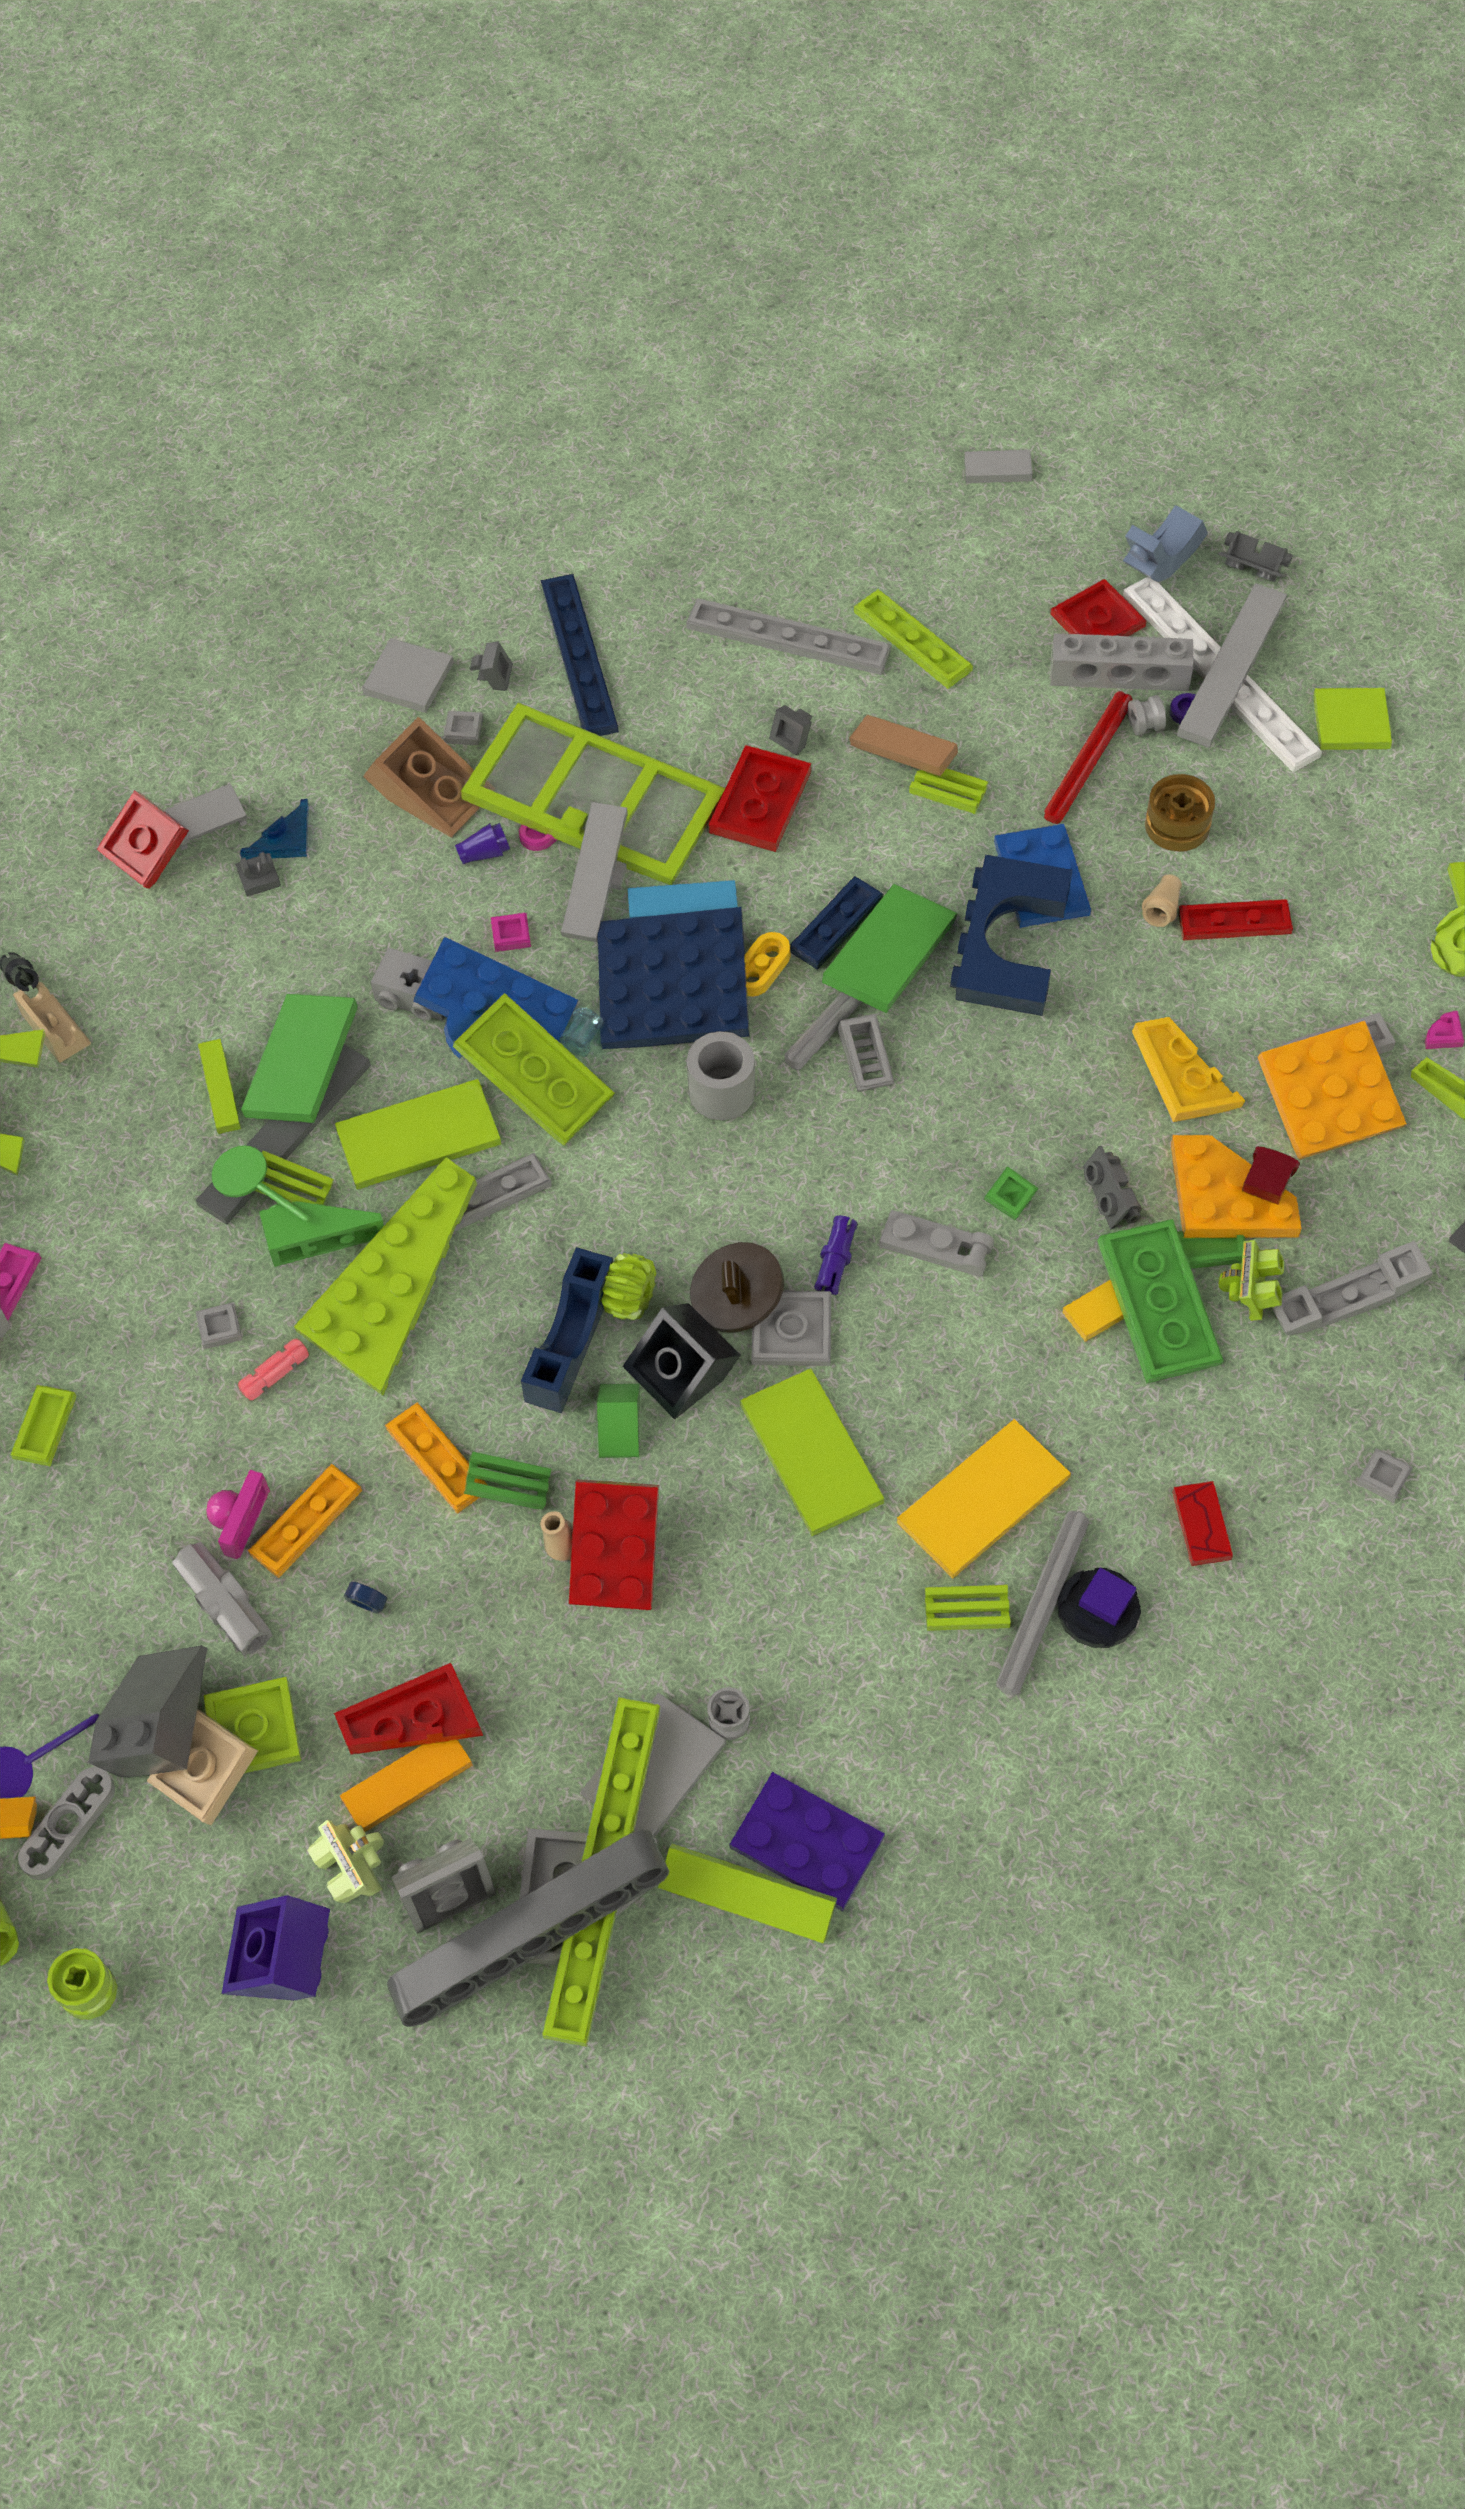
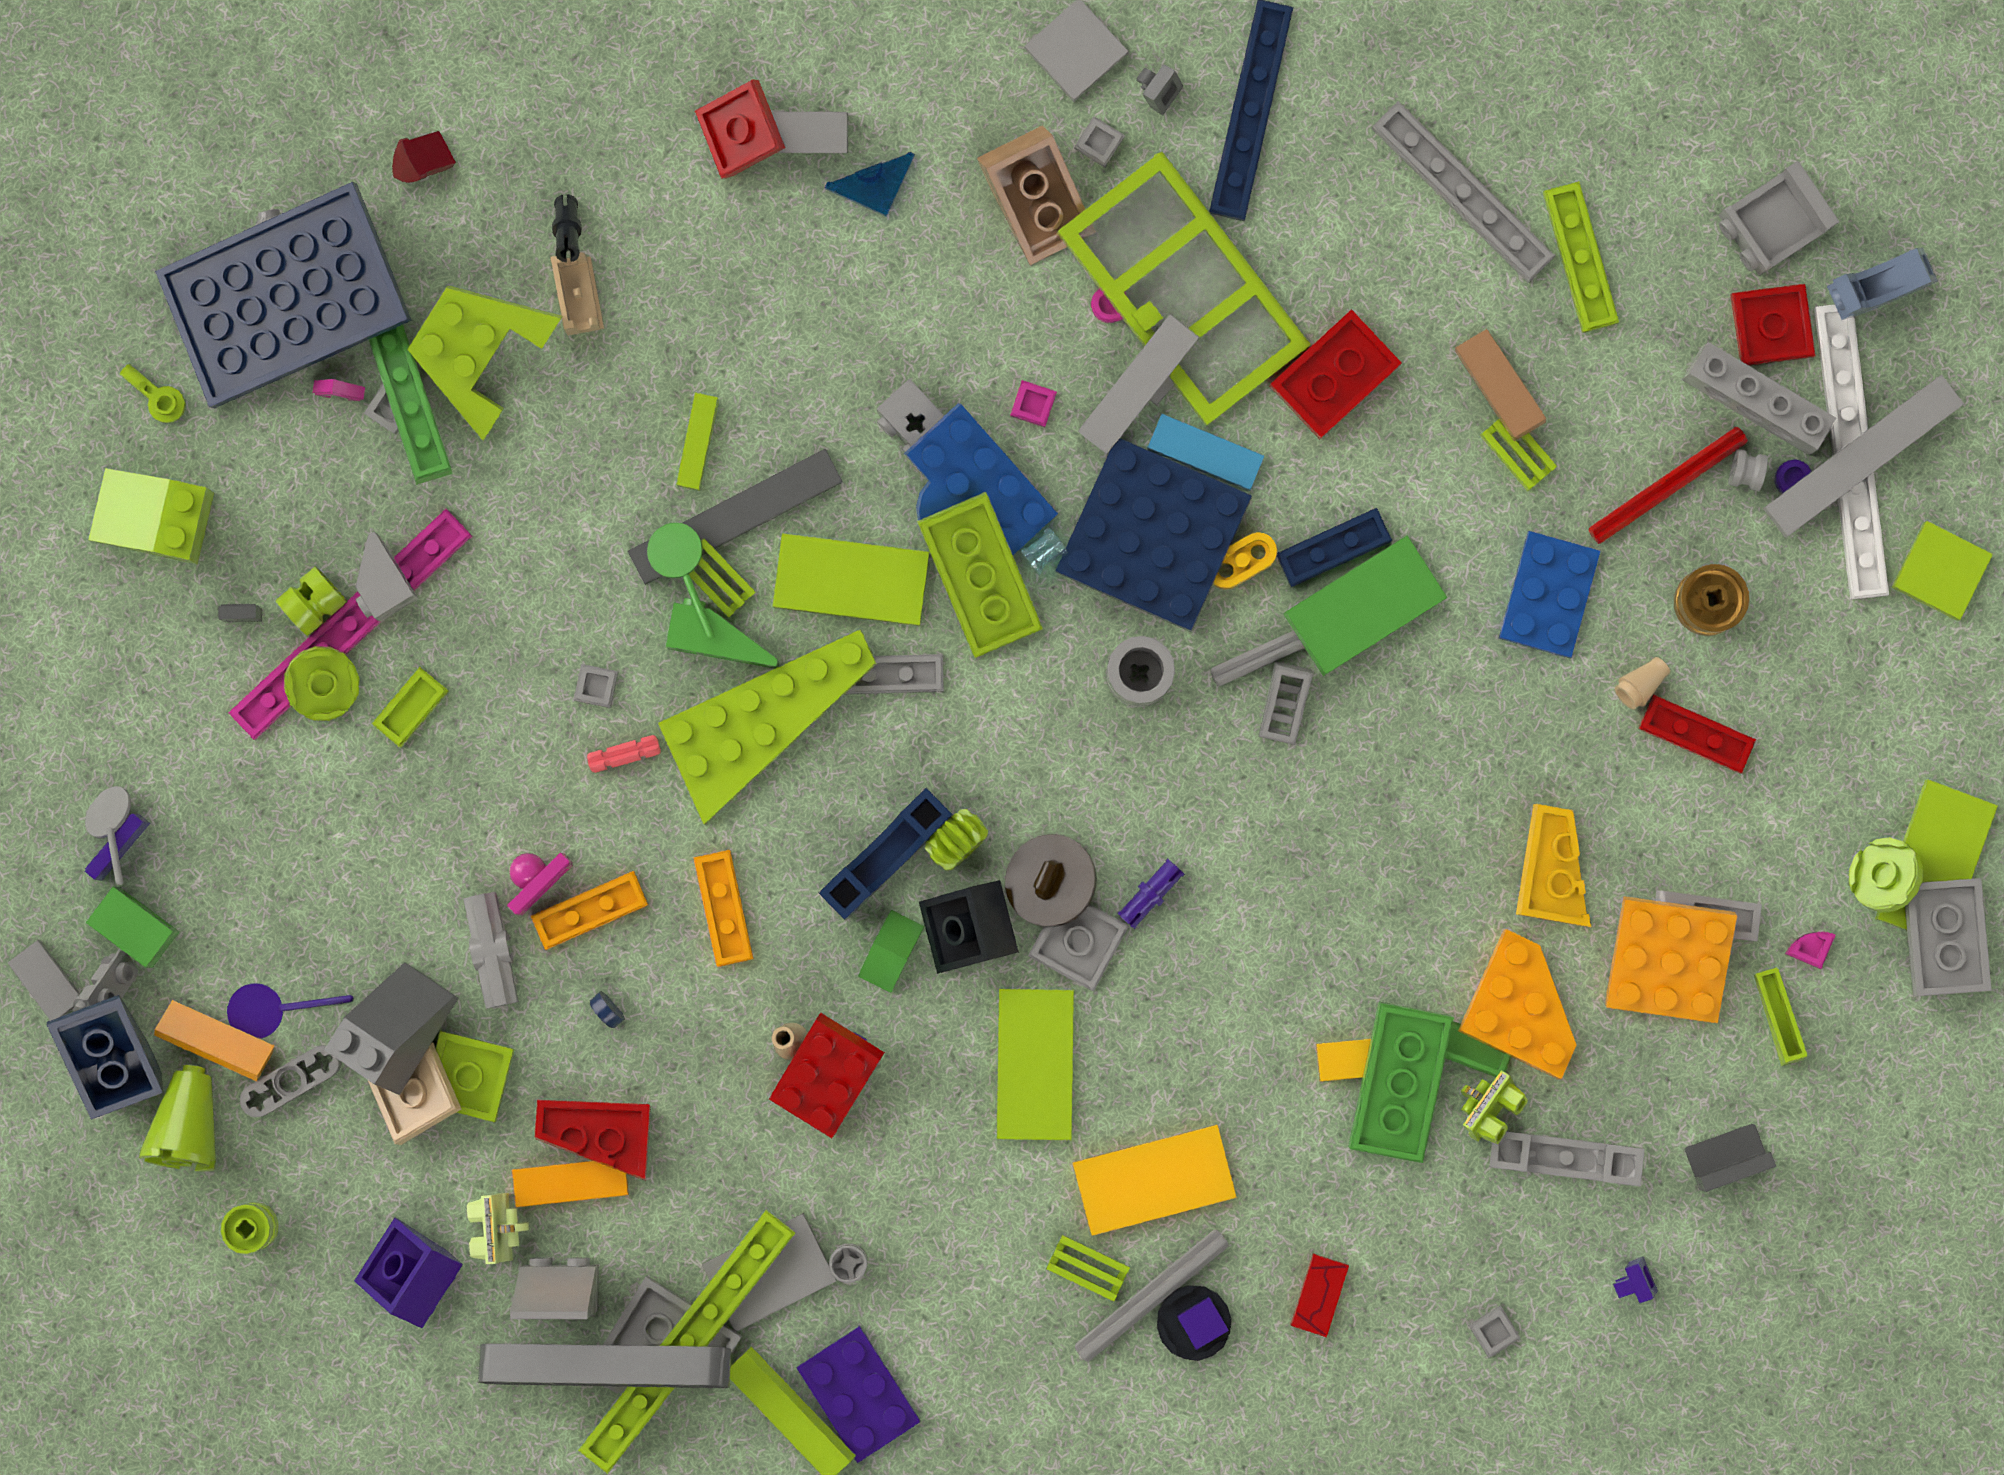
camera: 20 degrees right, 25 degrees up
dark grey tile [235,852,281,897] -> none
bright green tile [241,994,358,1123] -> none
dark purple cone [455,823,510,865] -> none
bright green tile [464,1452,551,1510] -> none
dark grey tile [769,705,812,755] -> none
light grey plate [879,1210,994,1277] -> none
dark blue arch [950,854,1072,1016] -> none
light grey tile [964,450,1033,483] -> none
bright green tile [984,1166,1039,1221] -> none
dark grey hinge [1083,1146,1142,1230] -> none
dark grey hinge [1218,531,1293,582] -> none
dark red tile [1242,1146,1300,1205] -> none
none -> light grey panel [1718,161,1840,276]

